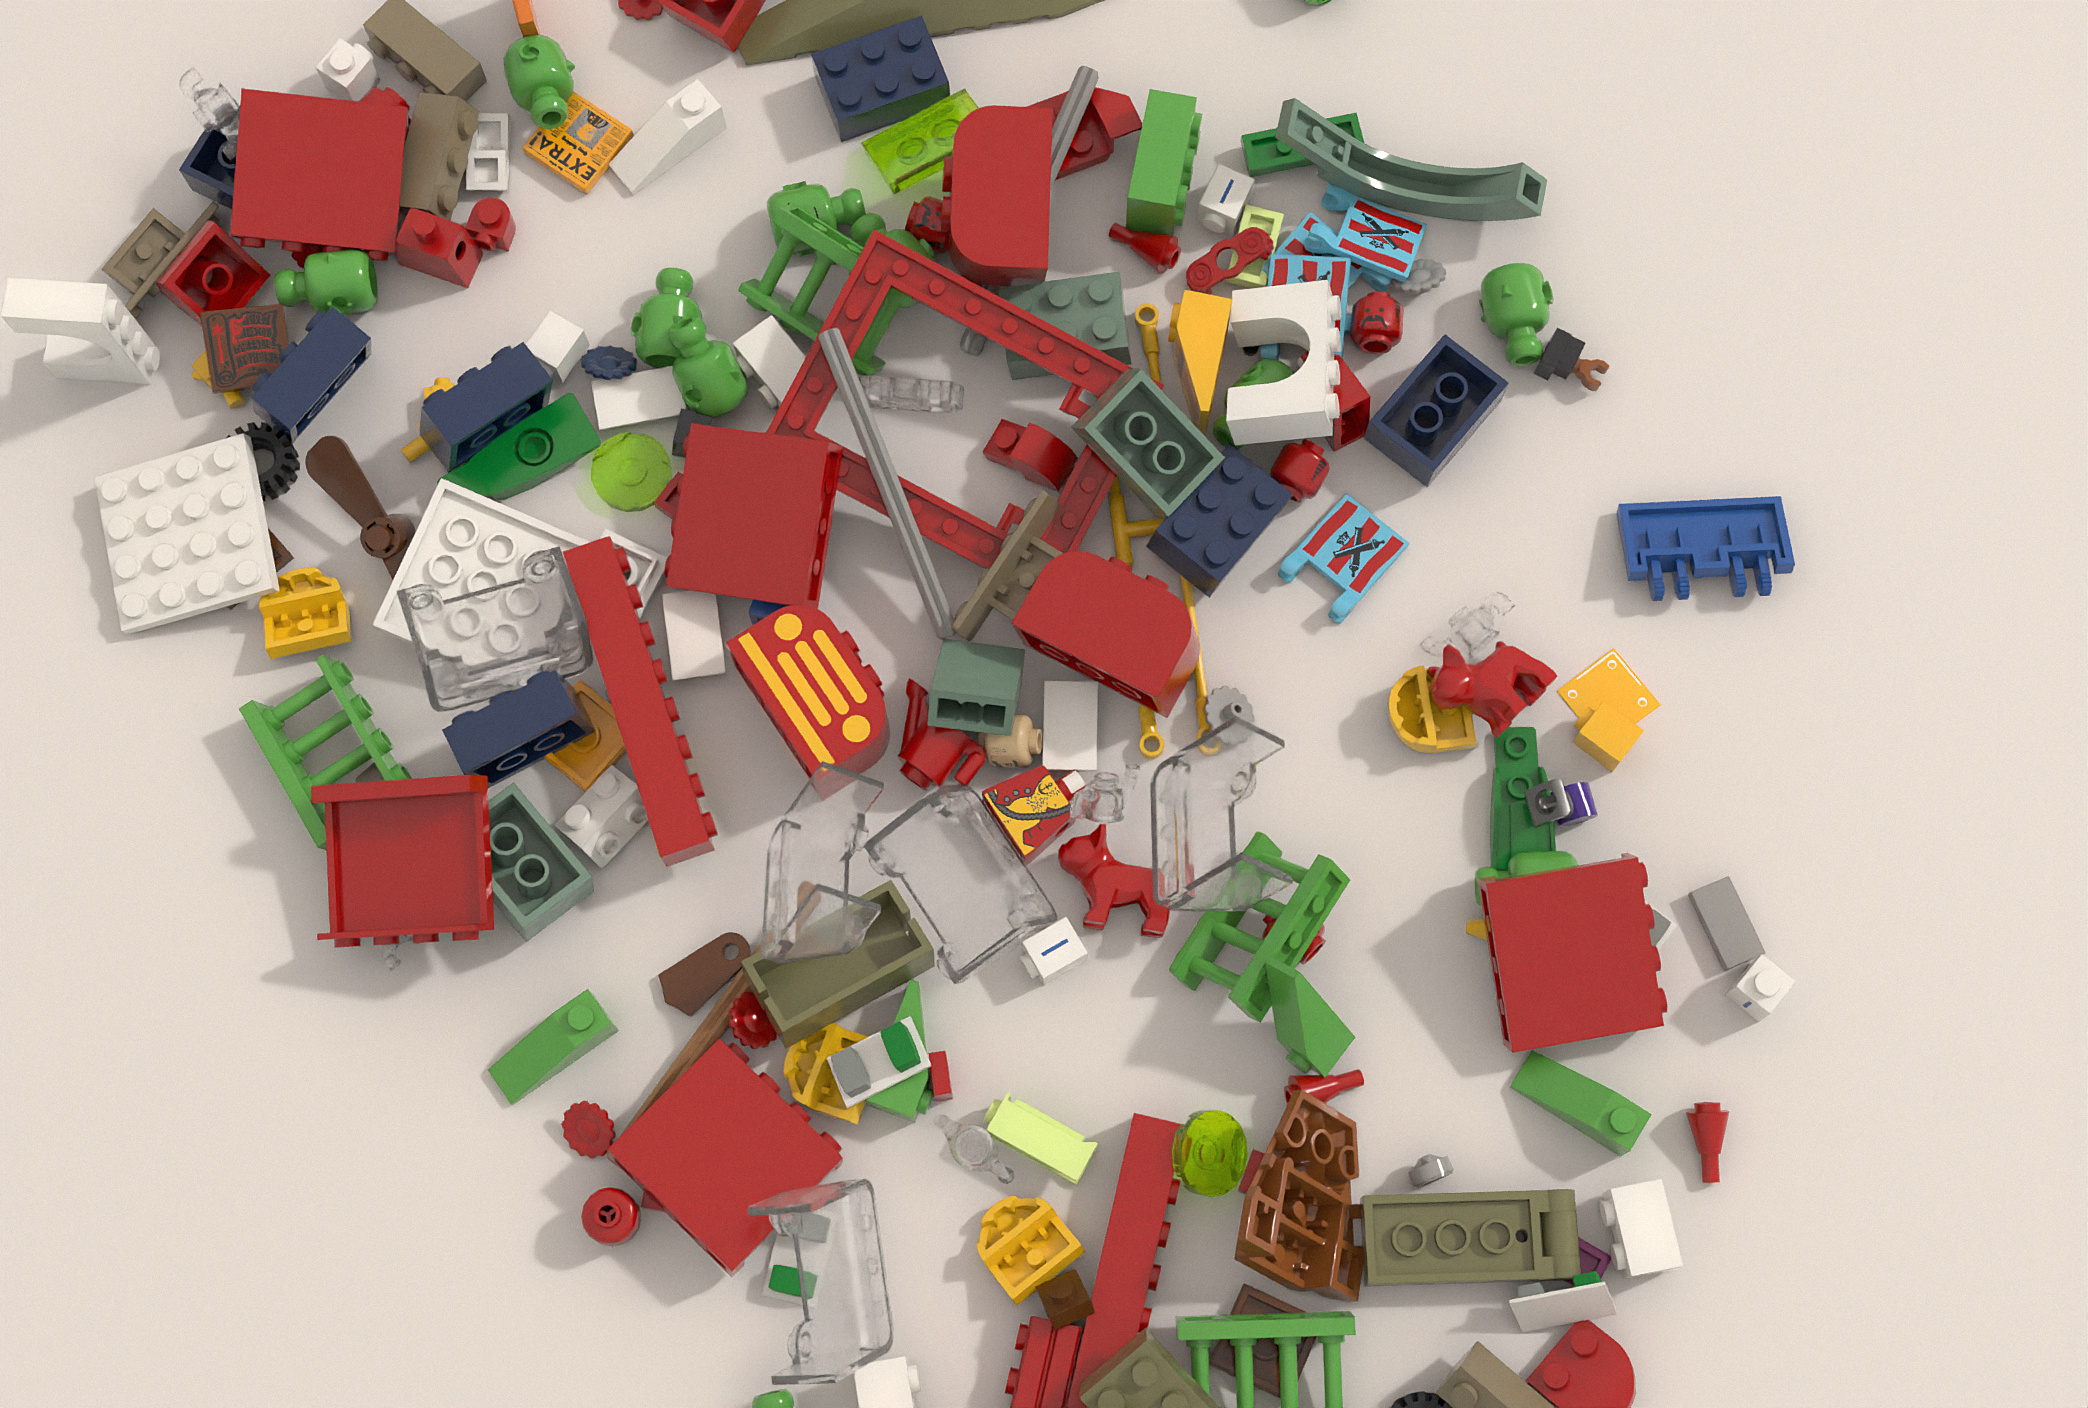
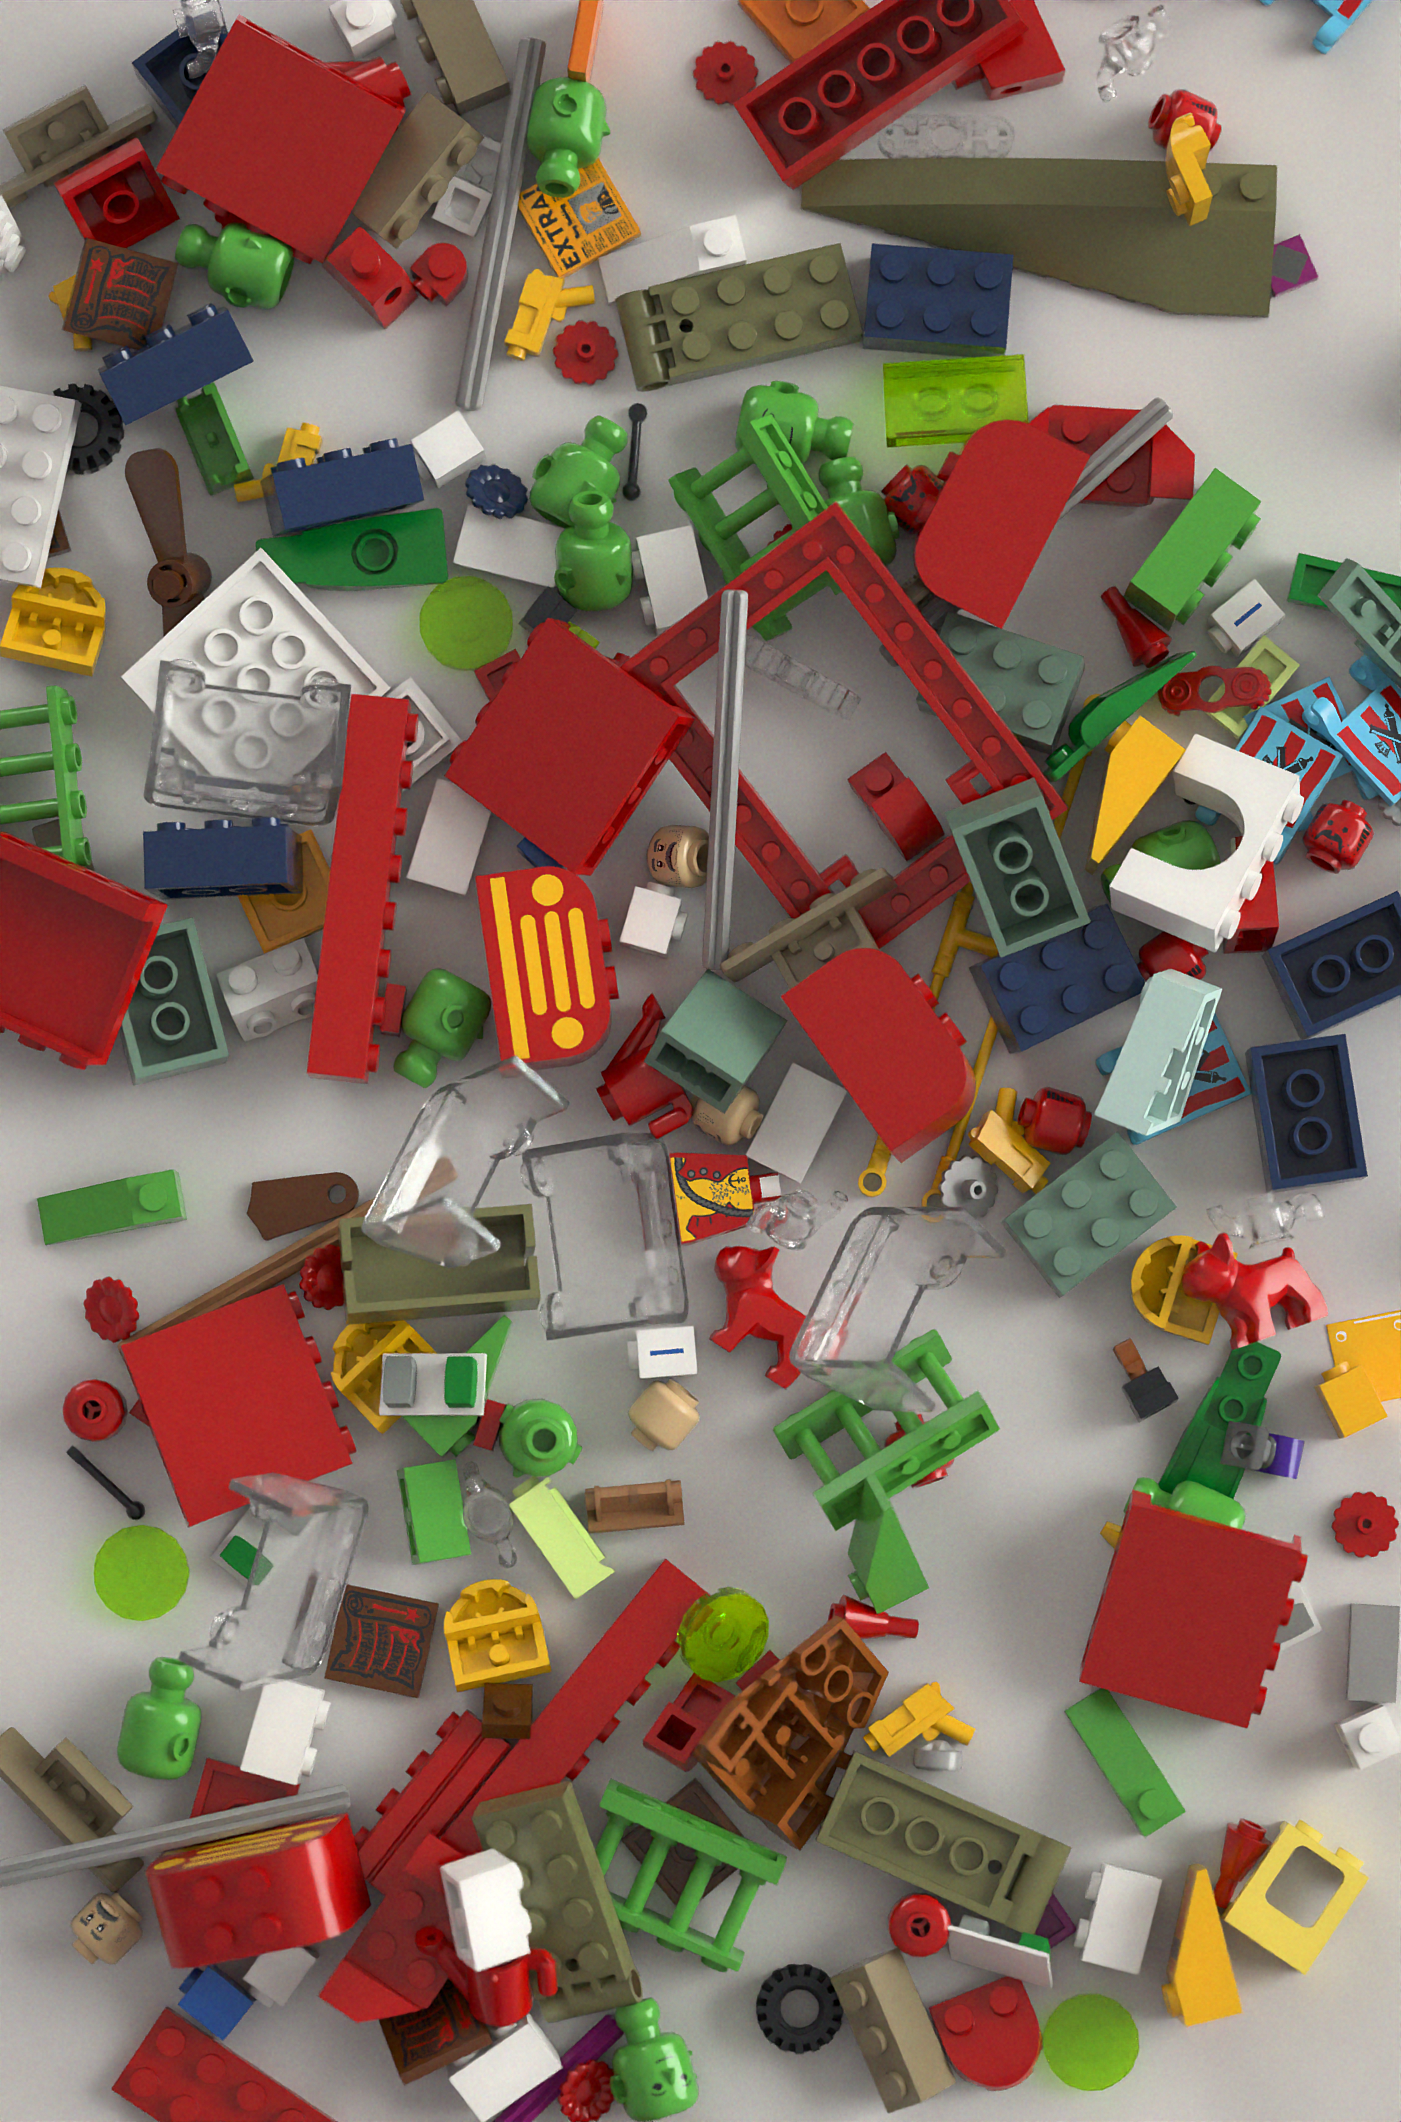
camera: 25 degrees right, 10 degrees up
none -> black hinge [66,1445,145,1520]
none -> clear neon green tile [93,1525,190,1621]
none -> bright green hinge [174,382,254,496]
none -> reddish brown tile [324,1584,439,1698]
none -> red tile [380,983,407,1037]
none -> bright green piece [393,968,491,1088]
none -> bright green hinge [396,1459,471,1565]
none -> light grey axle [455,37,546,410]
none -> bright green piece [498,1399,582,1478]
none -> yellow piece [505,269,595,361]
none -> red piece [553,320,618,385]
none -> medium nougat hinge [585,1479,685,1534]
none -> olive hinge [615,243,863,392]
none -> white brick [620,882,688,959]
none -> black hinge [622,403,647,501]
none -> tan head [628,1378,700,1451]
none -> red brick [643,1672,735,1772]
none -> tan head [647,825,709,888]
none -> yellow piece [863,1682,976,1757]
none -> red head [888,1893,951,1957]
none -> yellow piece [968,1087,1051,1194]
none -> sand green brick [1001,1131,1177,1298]
none -> red head [1017,1087,1092,1155]
none -> clear neon green tile [1042,1993,1139,2091]
none -> green piece [1043,651,1197,783]
none -> light aqua wedge [1094,968,1222,1136]
none -> black piece [1112,1338,1179,1423]
none -> yellow slope [1161,1863,1243,2027]
none -> light yellow window [1220,1819,1369,1975]
none -> dark blue brick [1245,1034,1368,1194]
none -> red piece [1331,1492,1399,1558]

